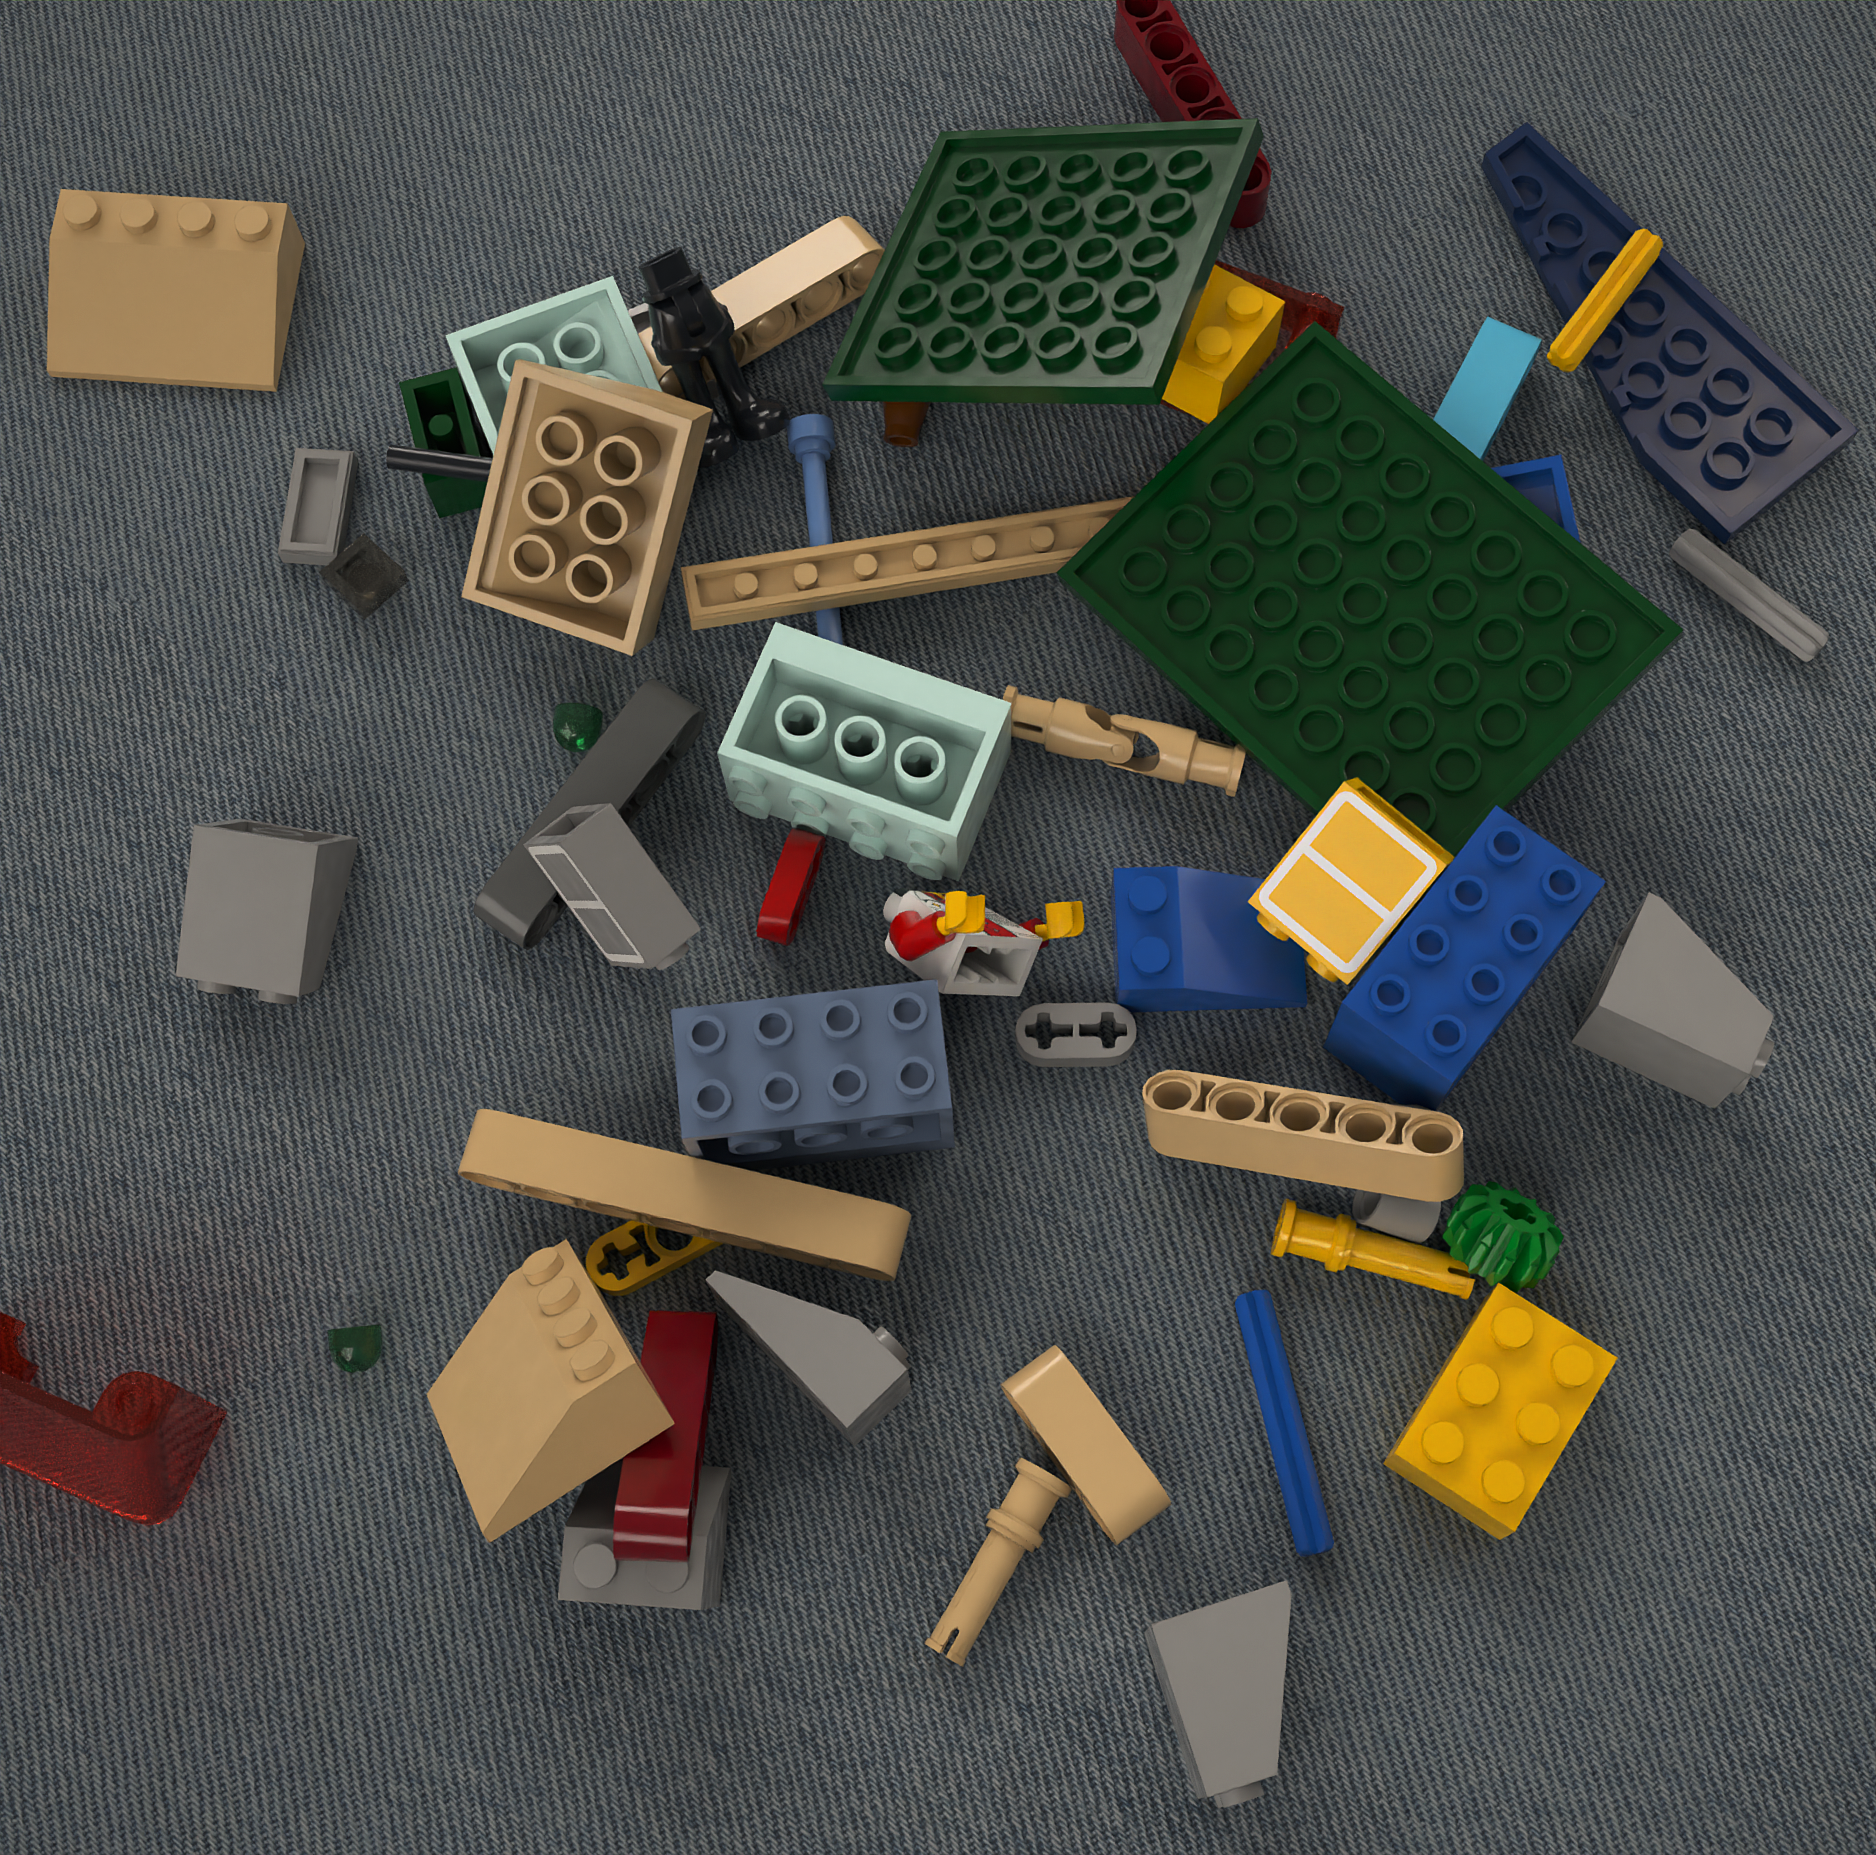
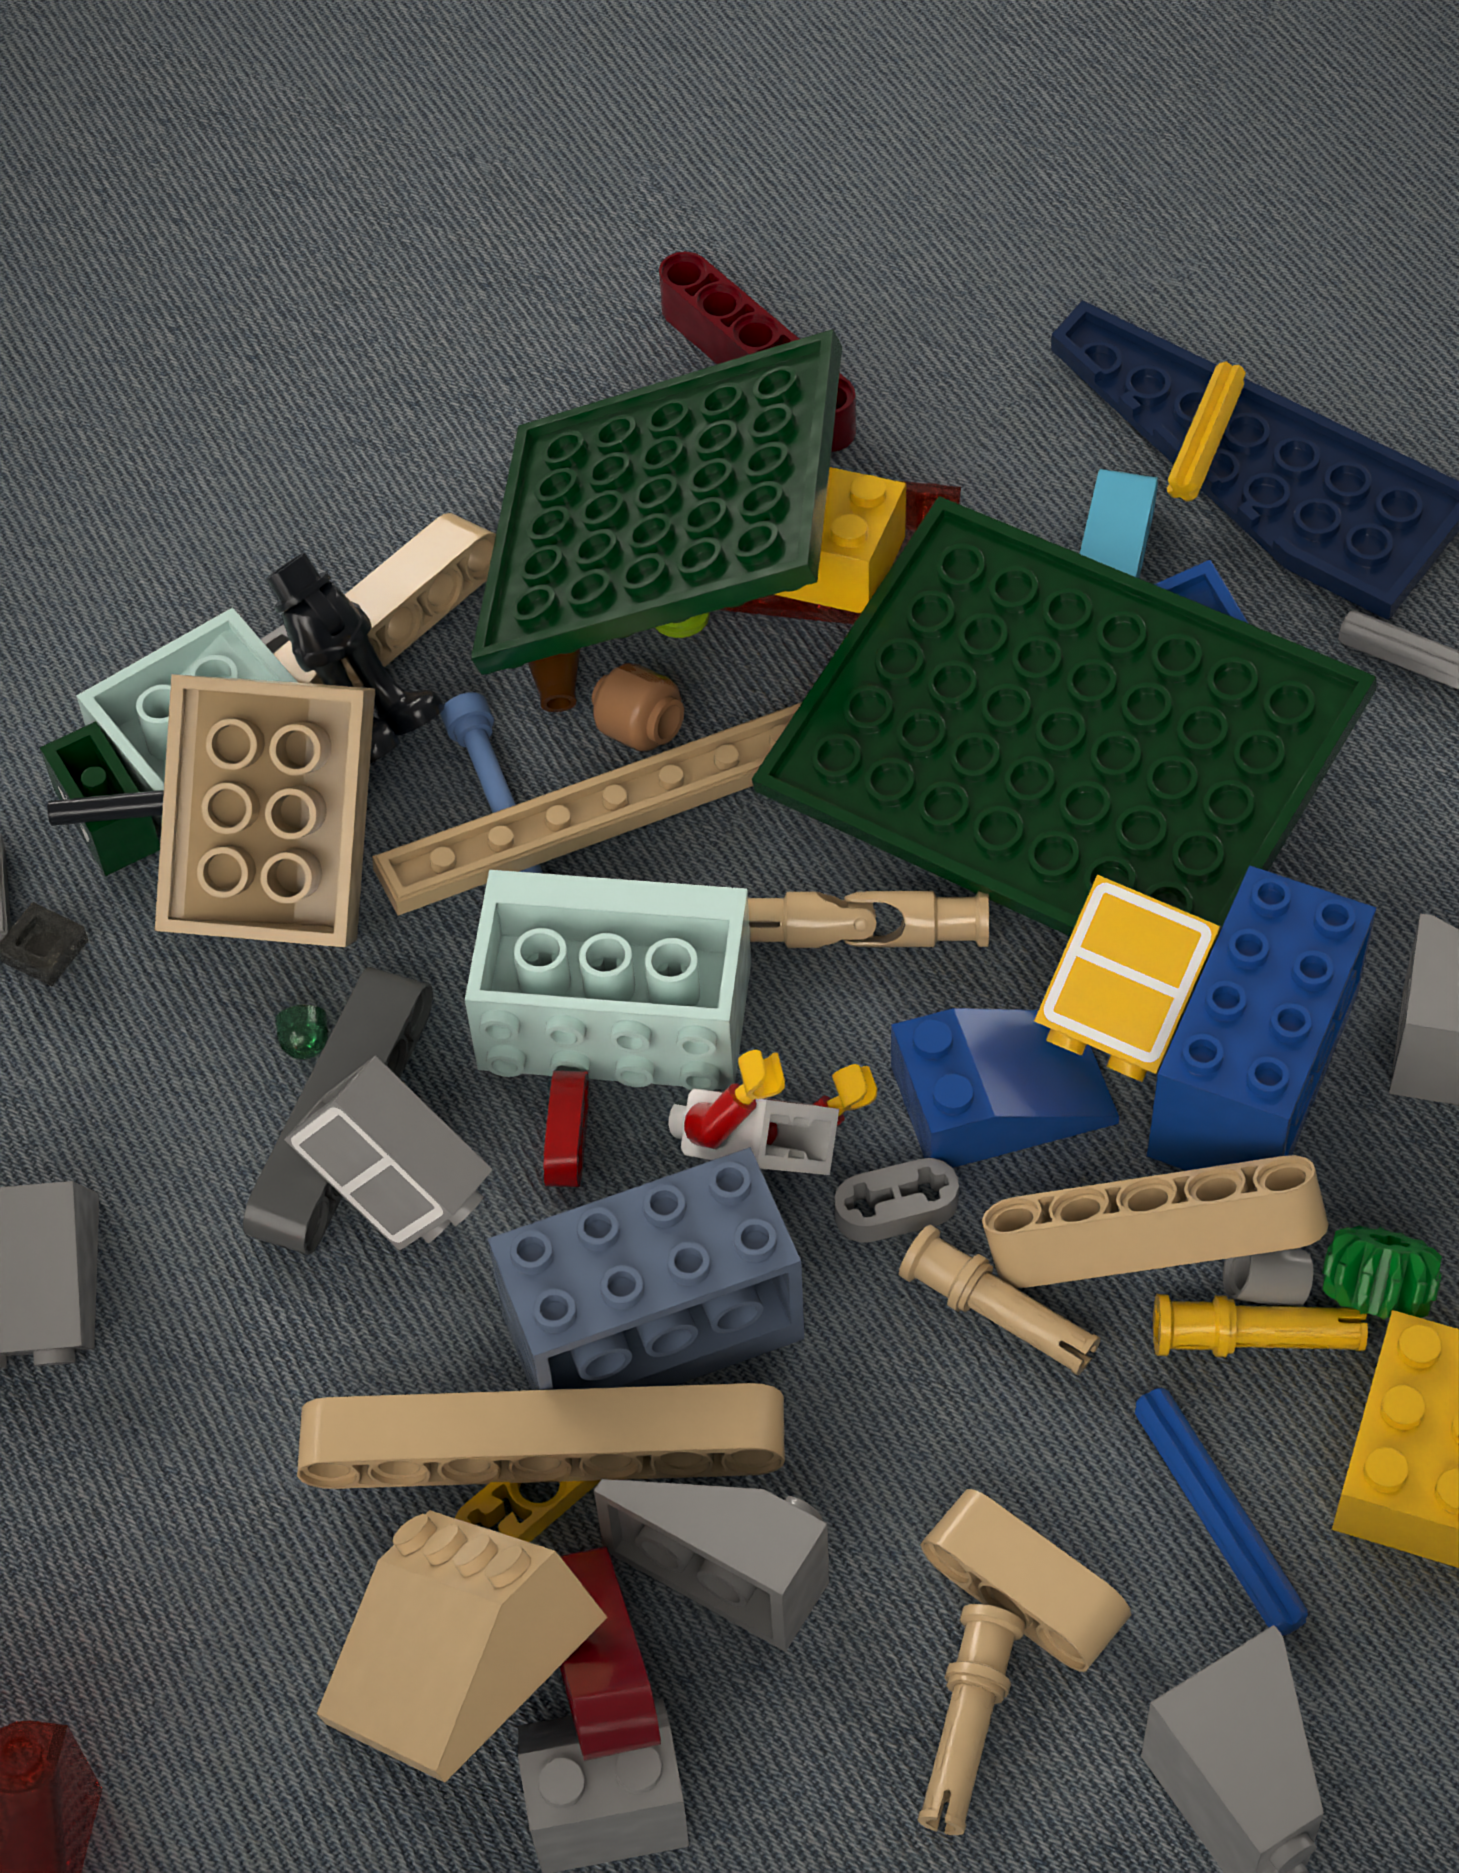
camera: 15 degrees left, 15 degrees down
clear green hinge [327,1325,383,1373] -> none
none -> medium nougat head [592,663,684,751]
none -> tan pin [899,1224,1101,1376]

